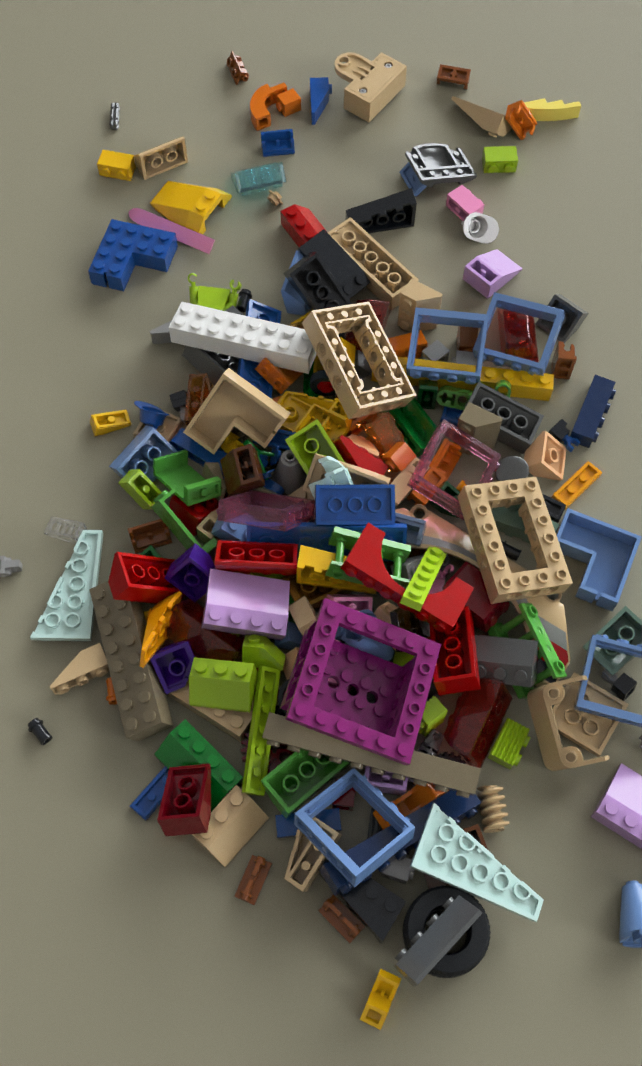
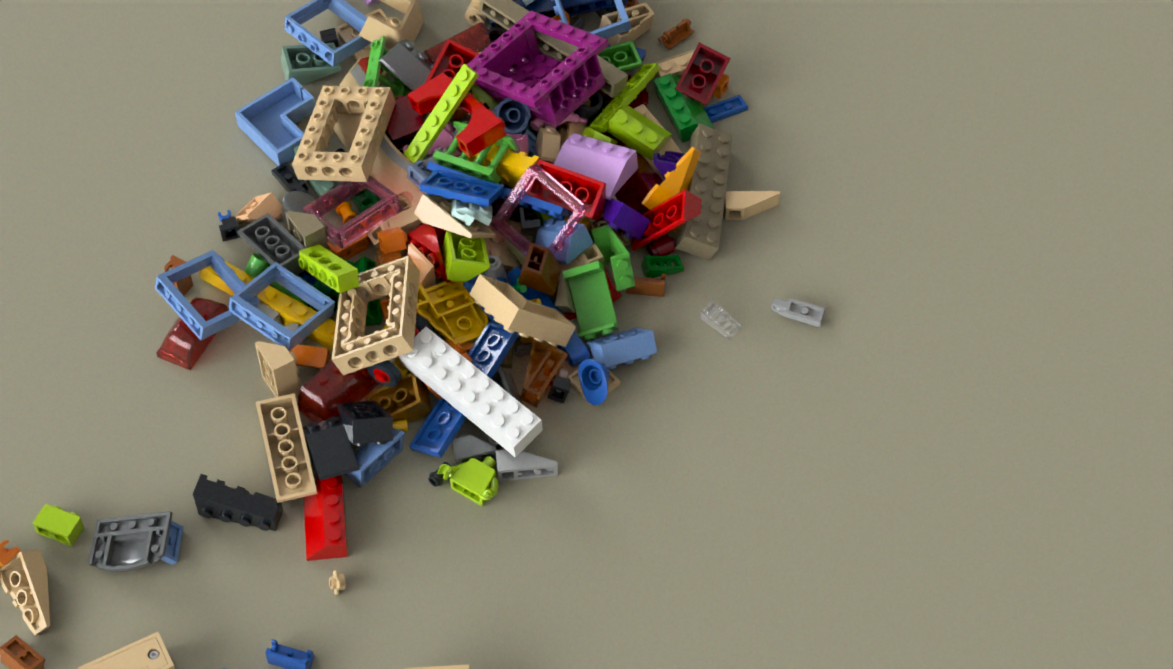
camera: 155 degrees left, 10 degrees down
black pin [28,718,53,745] -> none
light aqua wing [30,530,104,641] -> none
blue piece [88,219,178,291] -> none
yellow slope [90,410,131,436] -> none
orange pin [106,677,117,705] -> none
lime brick [118,469,162,510] -> none
bright pink piece [128,208,215,254] -> none
yellow wedge [150,181,232,235] -> none
clear light blue slope [230,162,286,196] -> none
bright pink brick [446,185,485,221] -> none
dark orange slope [456,326,478,352] -> none
white piece [461,212,499,244] -> none
lavender slope [463,249,522,299] -> none
lime brick [488,718,531,770] -> none
dark grey slope [536,294,589,343] -> none
light orange tile [551,461,602,510] -> none
dark blue brick [570,374,616,448] -> none
none -> lime brick [298,244,360,293]

